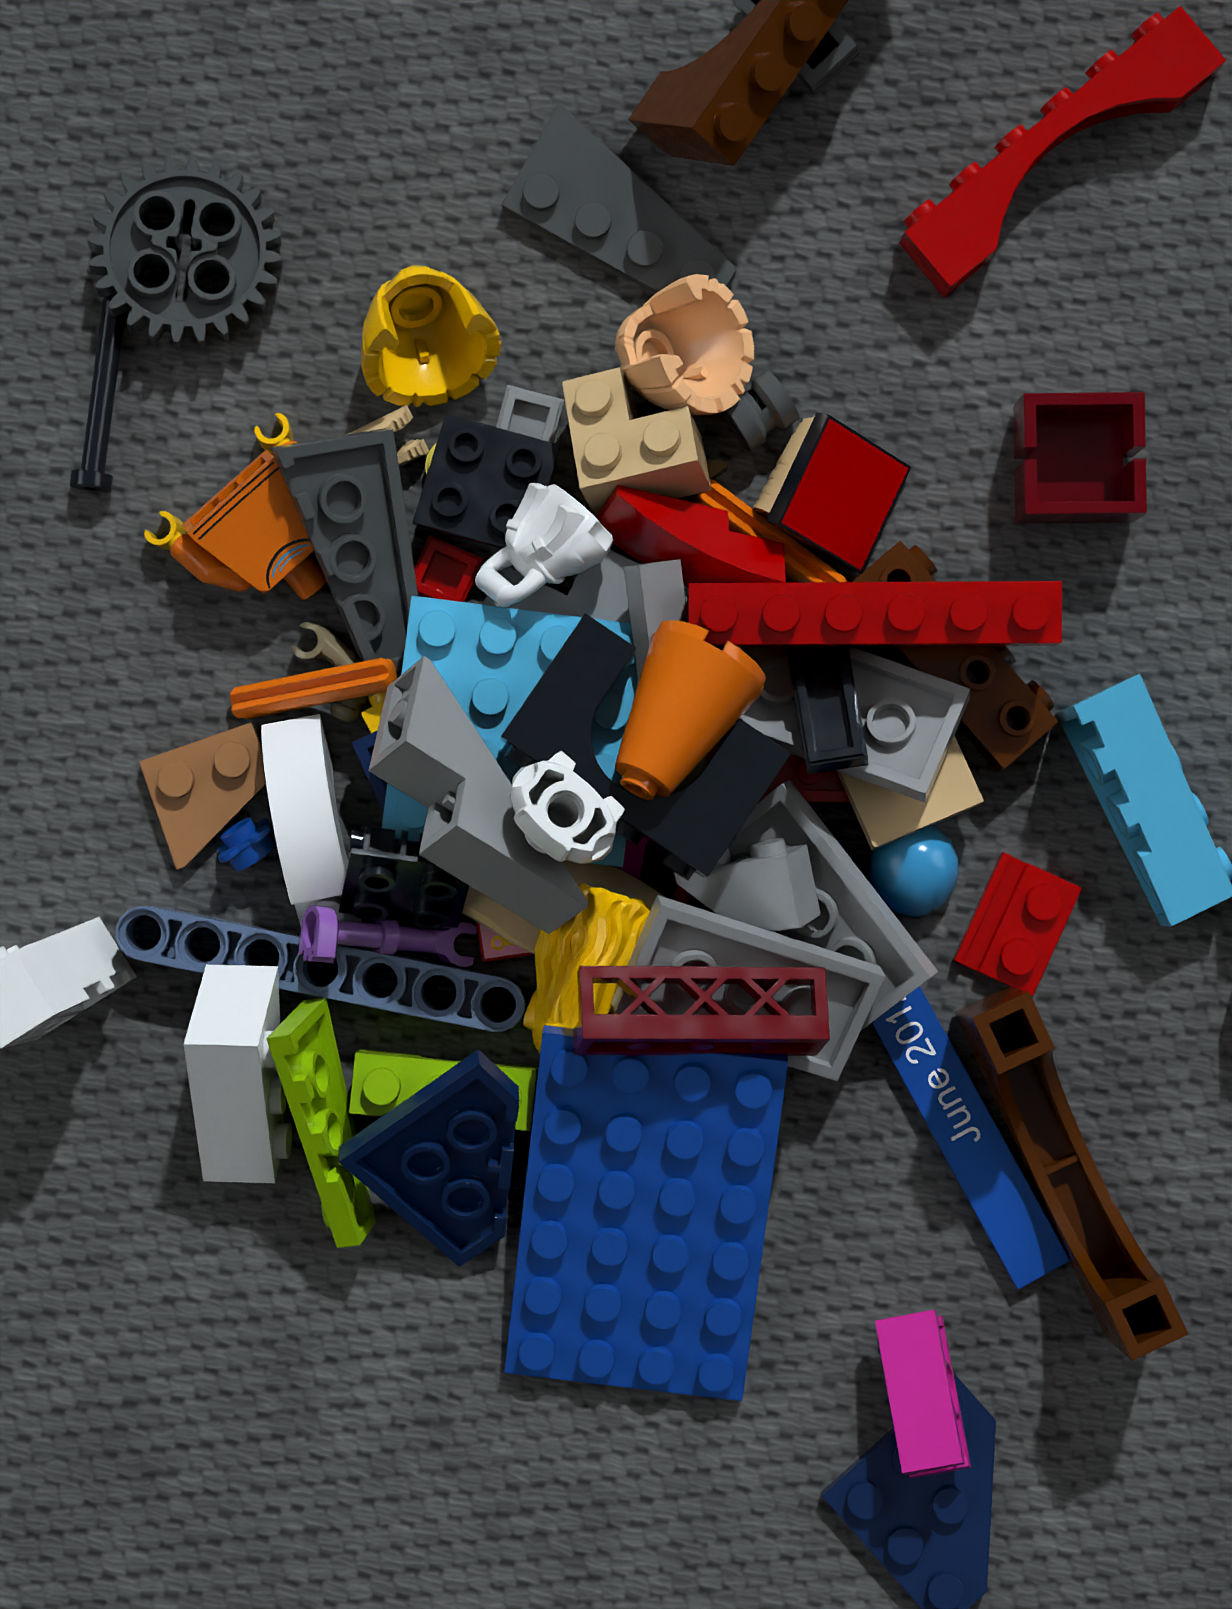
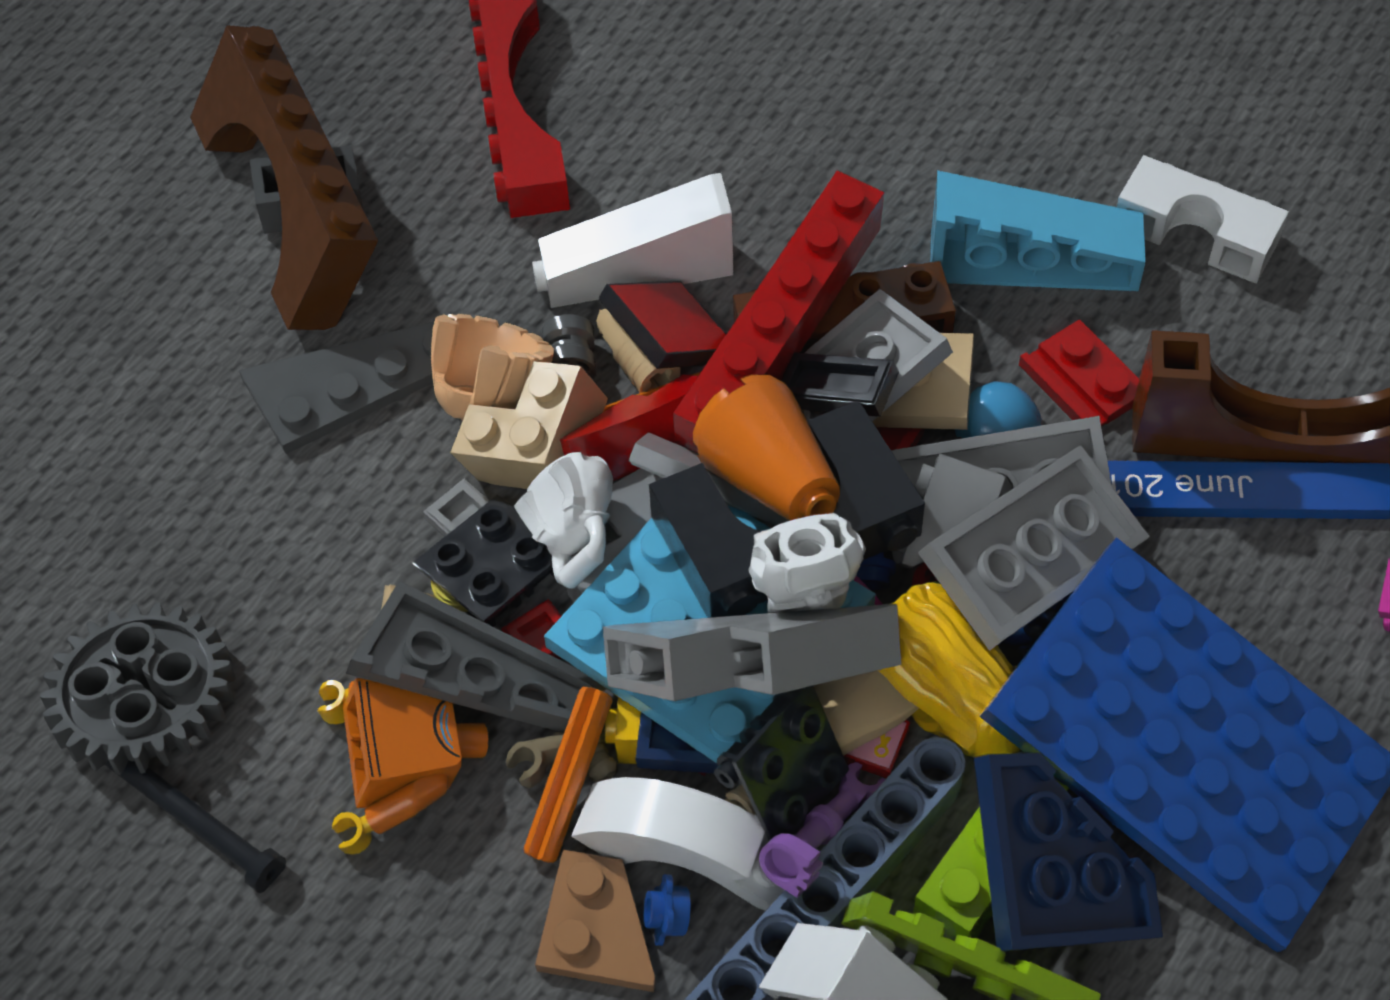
camera: 55 degrees left, 30 degrees down
yellow hair [360,265,501,407] -> none
dark red fence [573,966,830,1056] -> none
dark red piece [1013,392,1147,524] -> none
none -> white slope [532,173,733,308]

